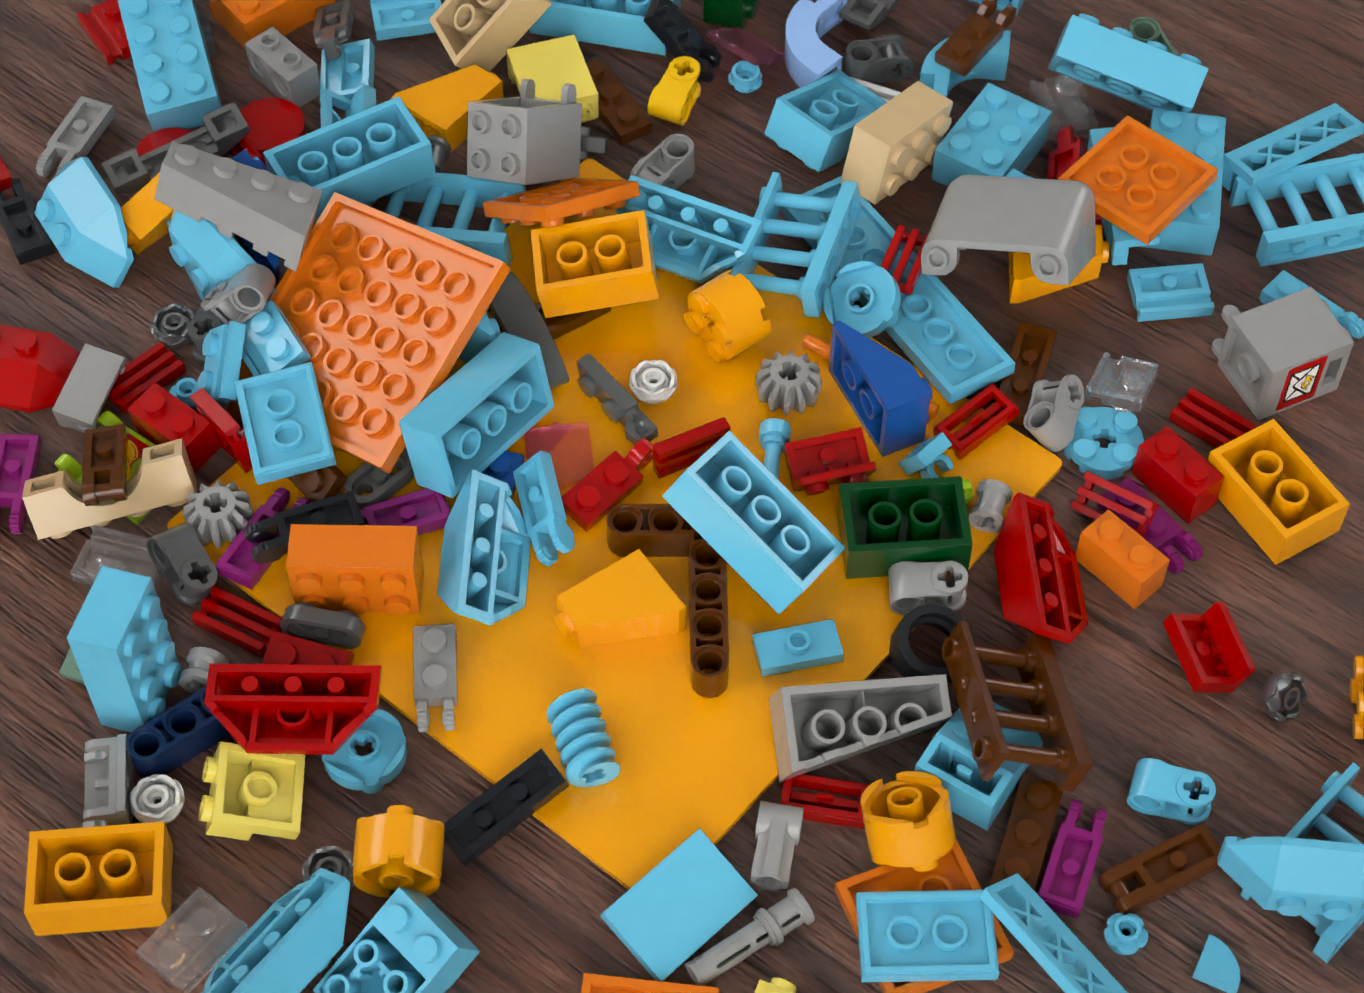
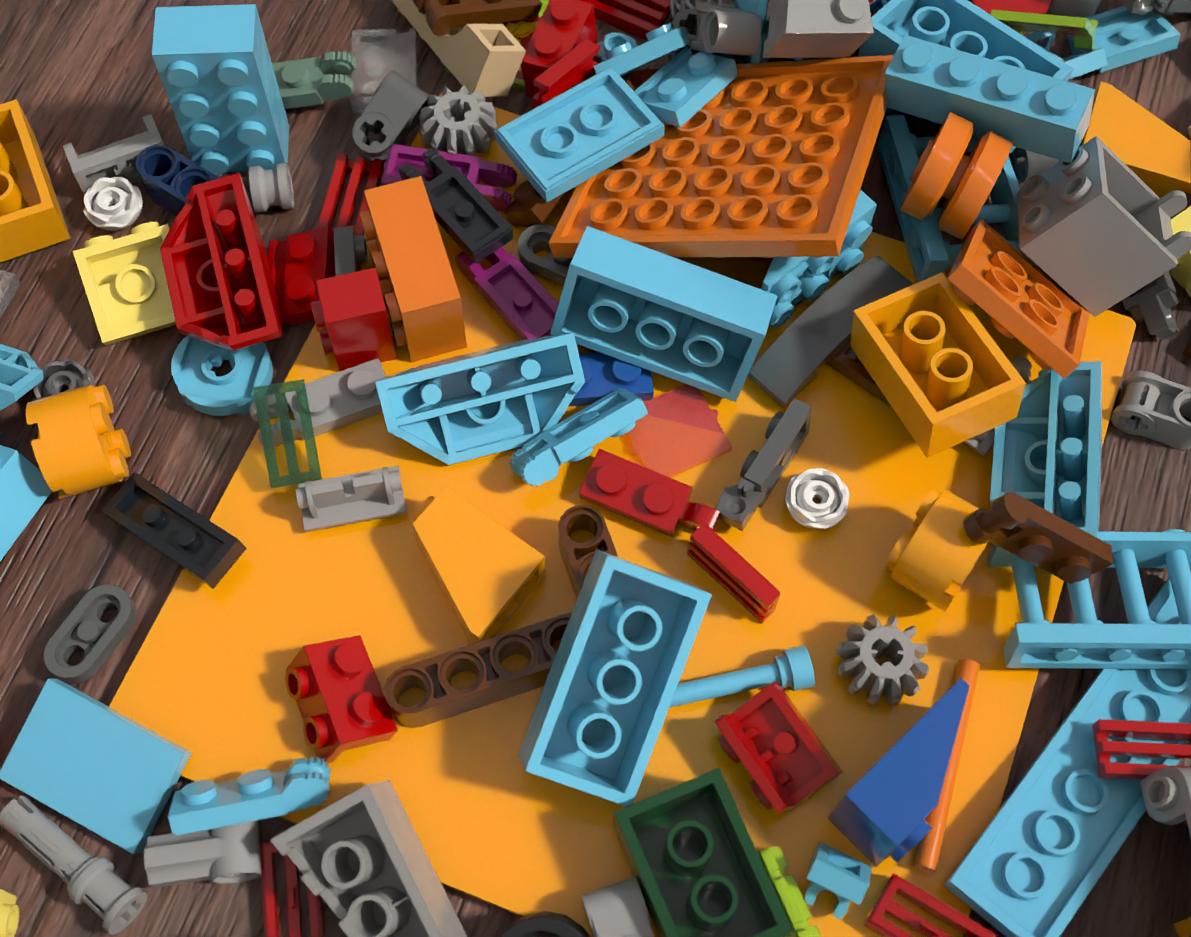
camera: 70 degrees right, 10 degrees up
medium azure piece [546,688,620,787] -> none
medium azure plate [752,619,844,677] -> none
medium azure plate [823,261,901,338] -> none
none -> dark grey plate [44,584,137,684]
none -> medium azure hinge [168,756,331,836]
none -> clear green tile [252,379,322,488]
none -> red bracket [285,635,398,764]
none -> light grey hinge [296,466,407,532]
none -> red brick [311,268,397,371]
none -> medium azure brick [885,35,1095,163]
none -> orange wheel [899,112,1013,240]
none -> reddish brown plate [963,492,1113,584]
none -> lime flag [991,10,1098,50]

